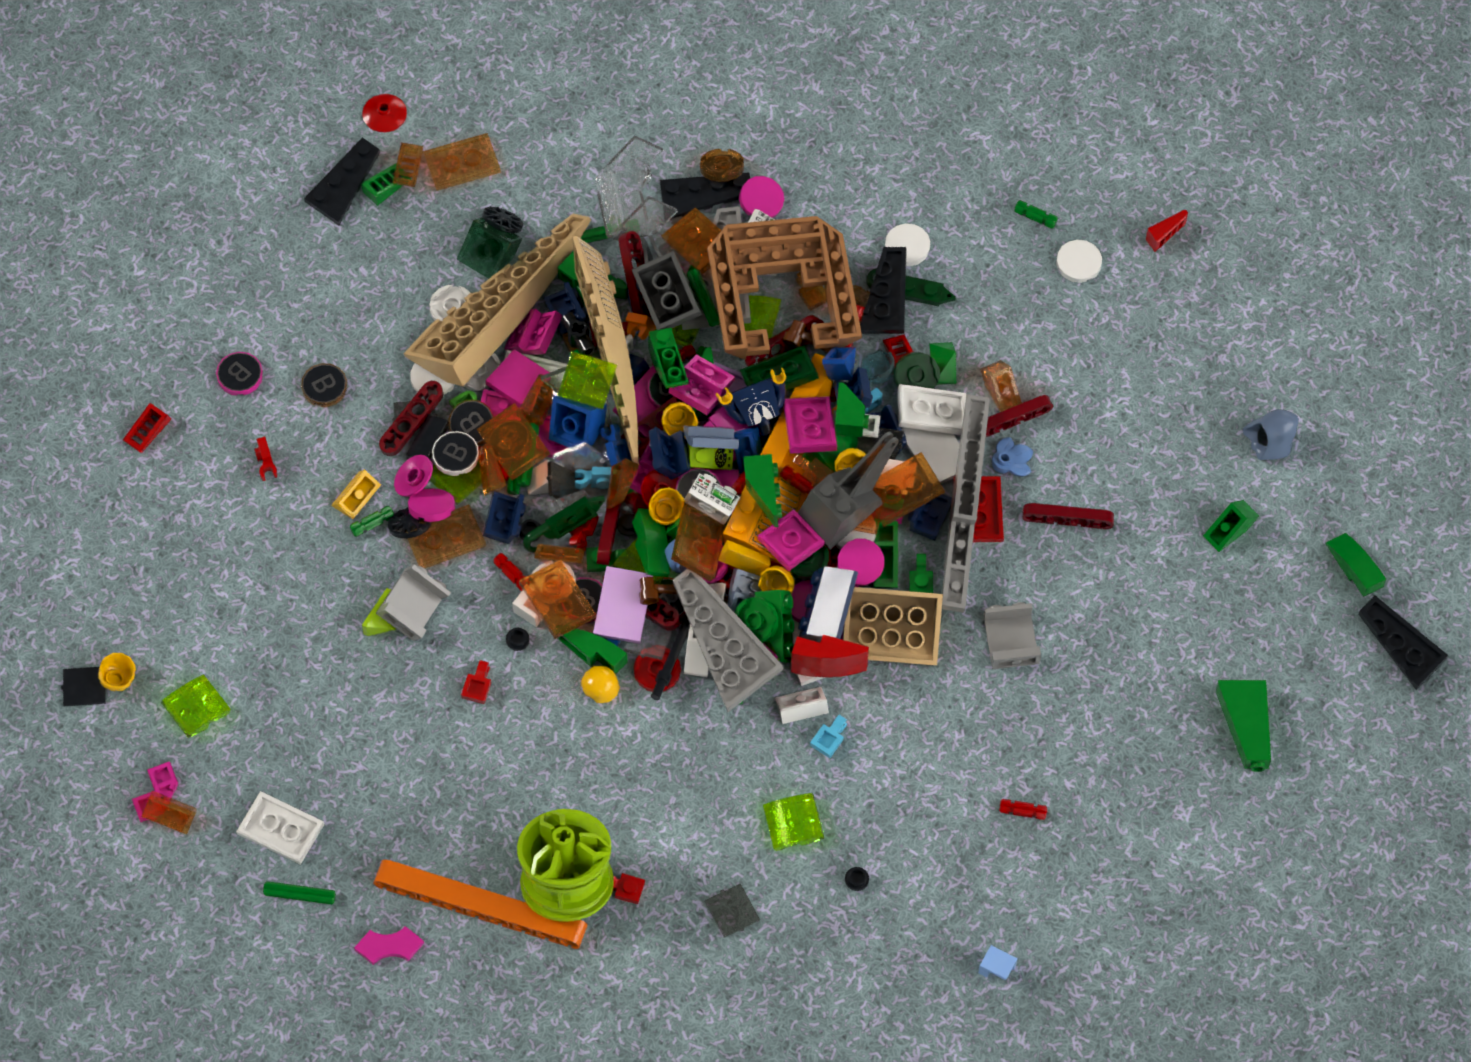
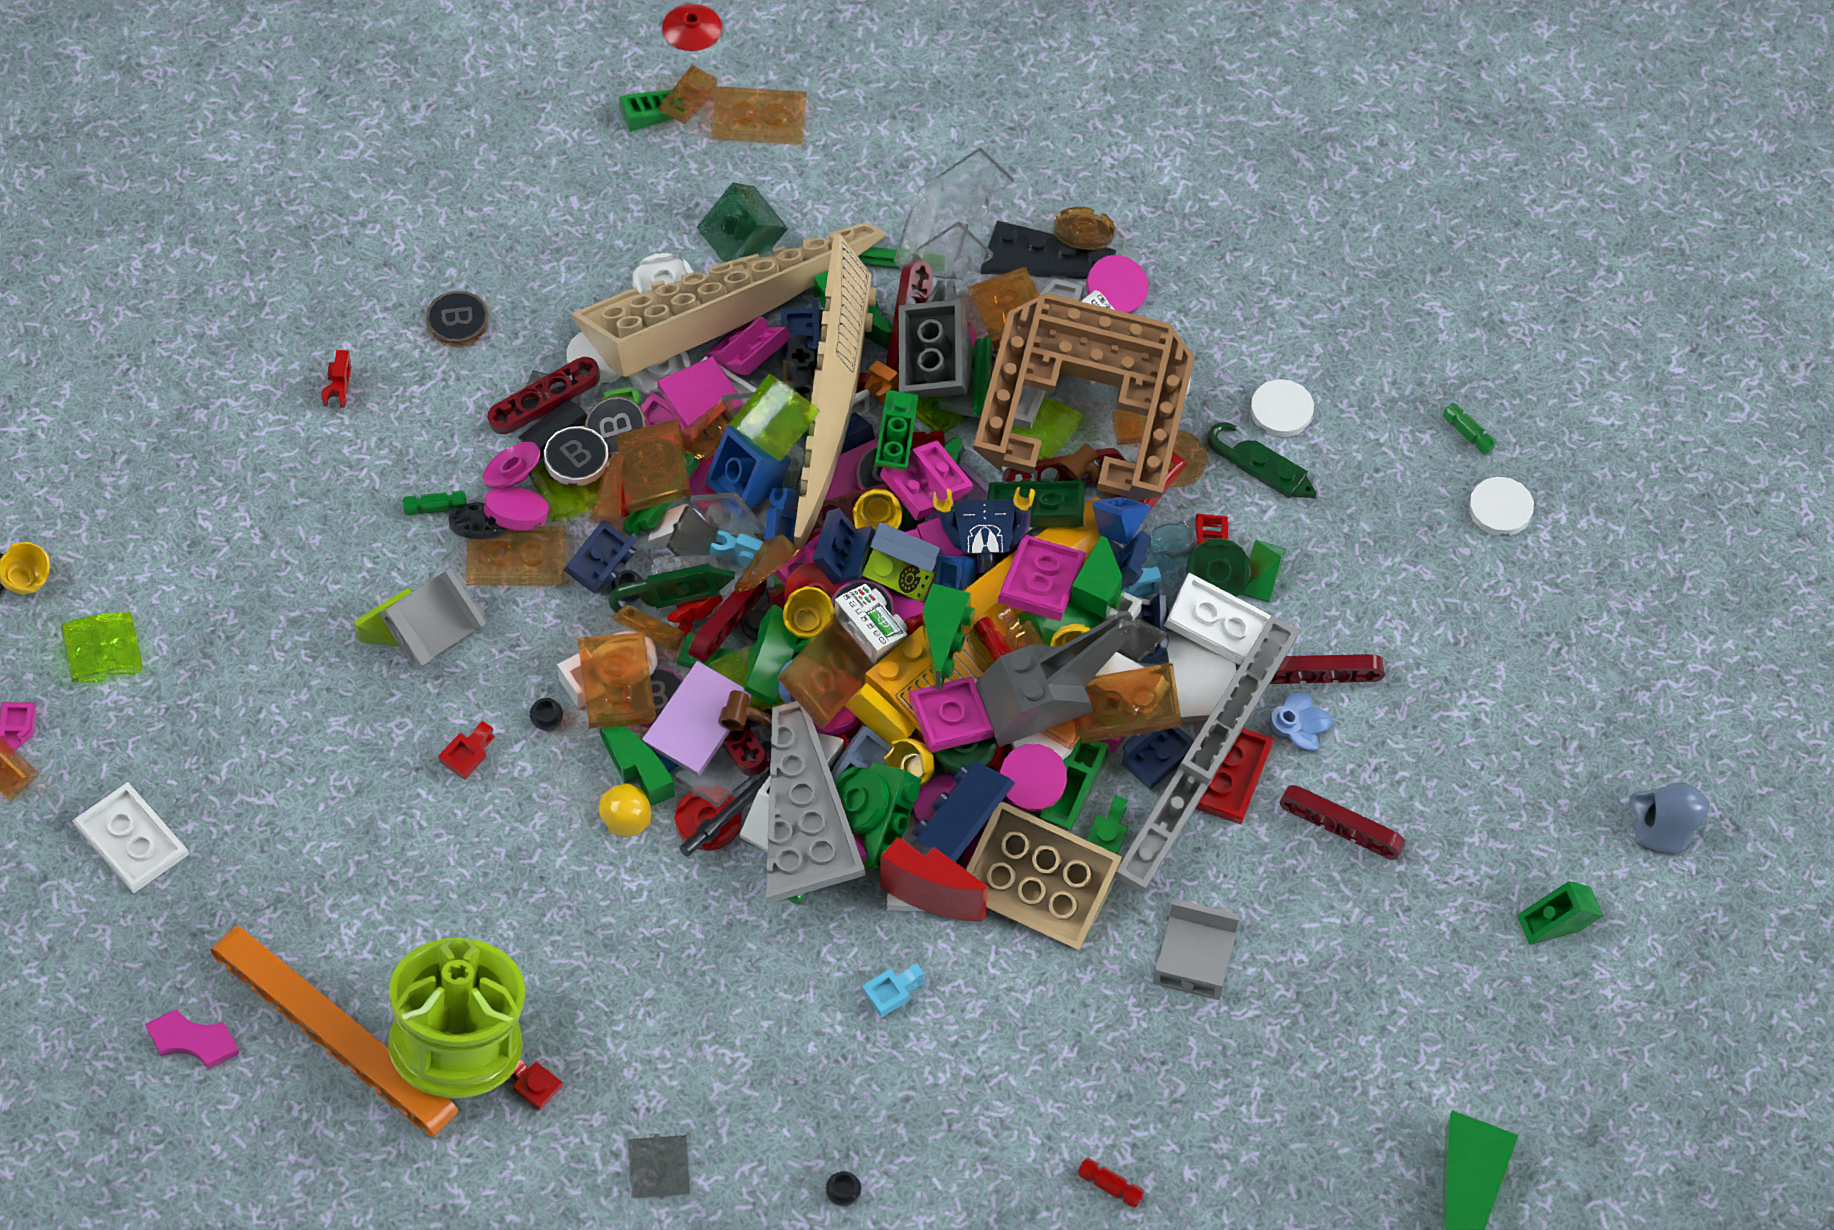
camera: 20 degrees right, 5 degrees down
red slope [123,403,172,453] -> none
black tile [216,352,263,395] -> none
green axle [263,881,336,905] -> none
black wing [304,137,380,226] -> none
yellow slope [331,469,381,519] -> none
black wheel [482,206,523,233] -> none
red axle [493,553,531,591] -> none
clear neon green slope [763,793,825,851] -> none
white slope [775,687,829,724] -> none
black wing [860,247,907,334] -> none
clear orange slope [980,360,1022,412] -> none
red slope [1146,210,1188,252] -> none
green slope [1325,533,1386,597] -> none
black wing [1358,595,1448,690] -> none

